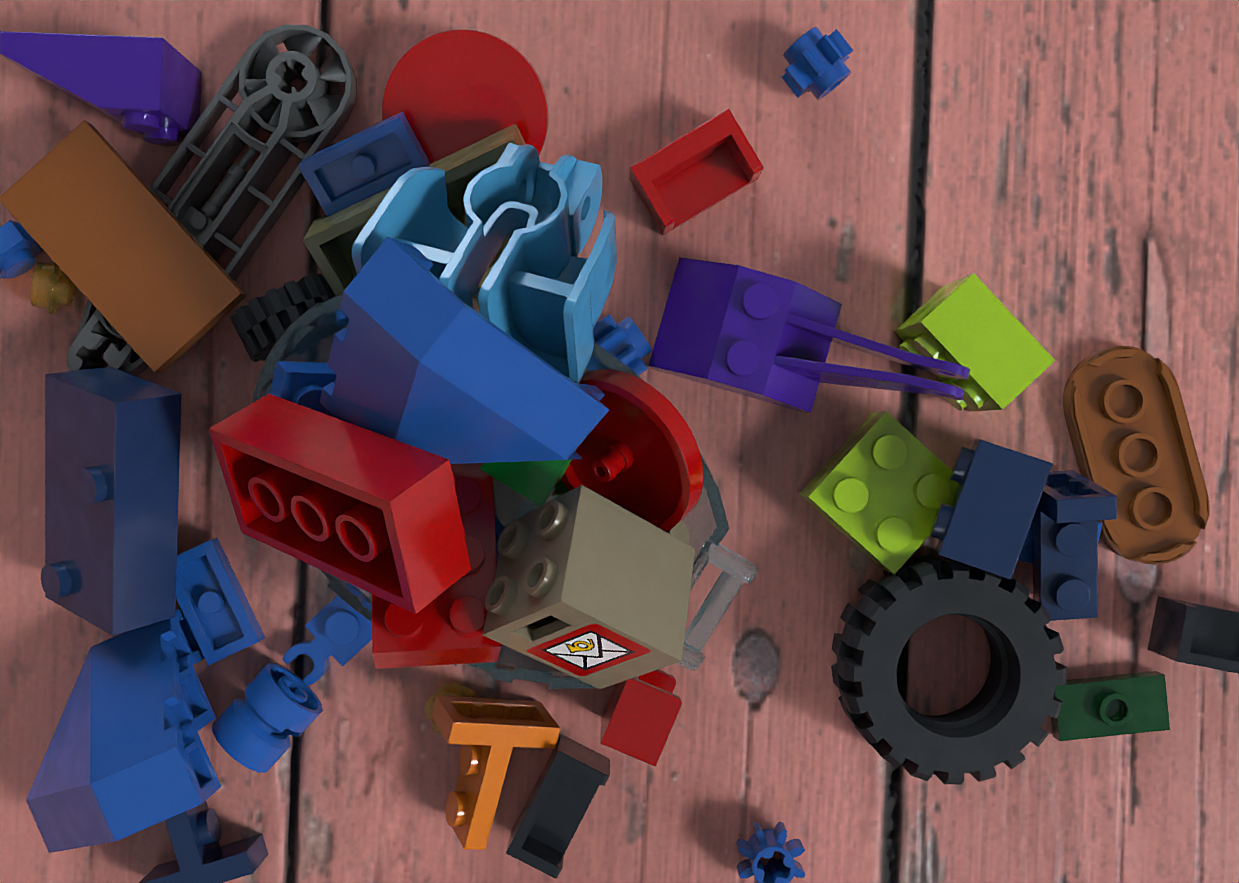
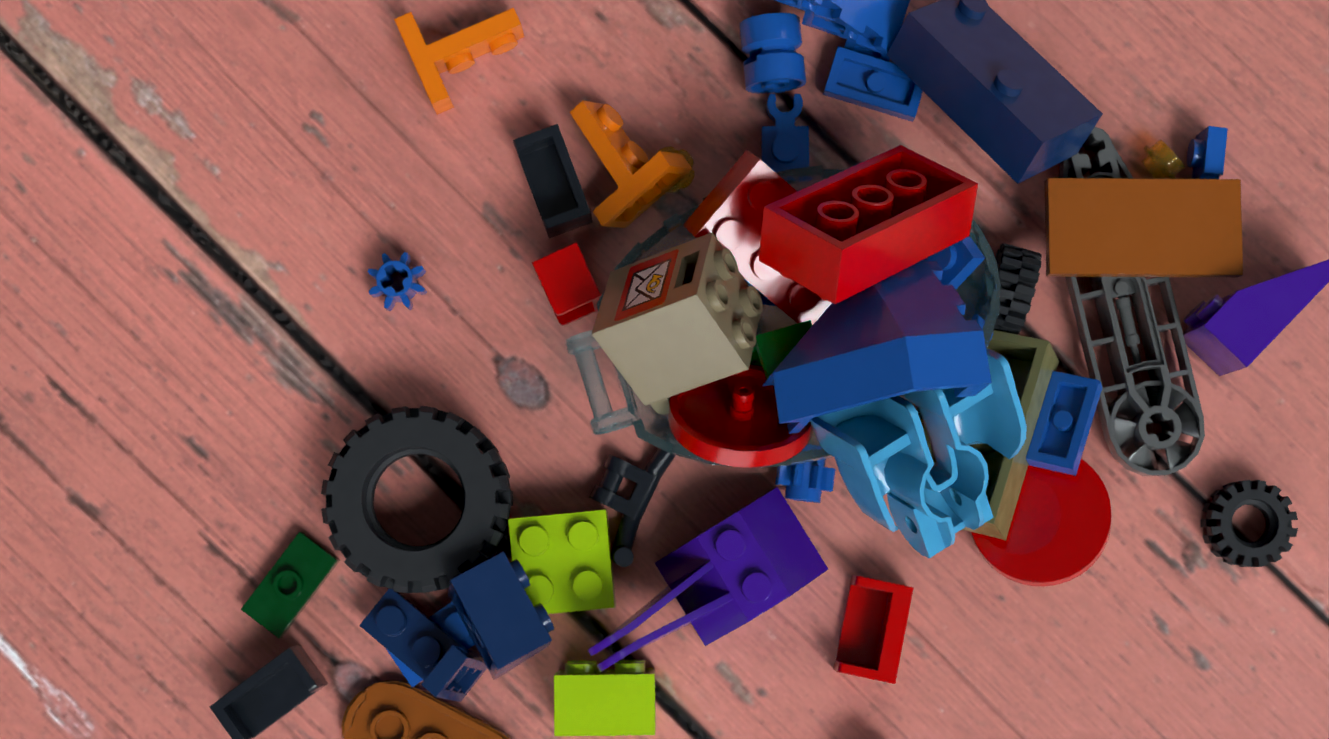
camera: 130 degrees right, 5 degrees down
none -> black piece [589,433,685,567]

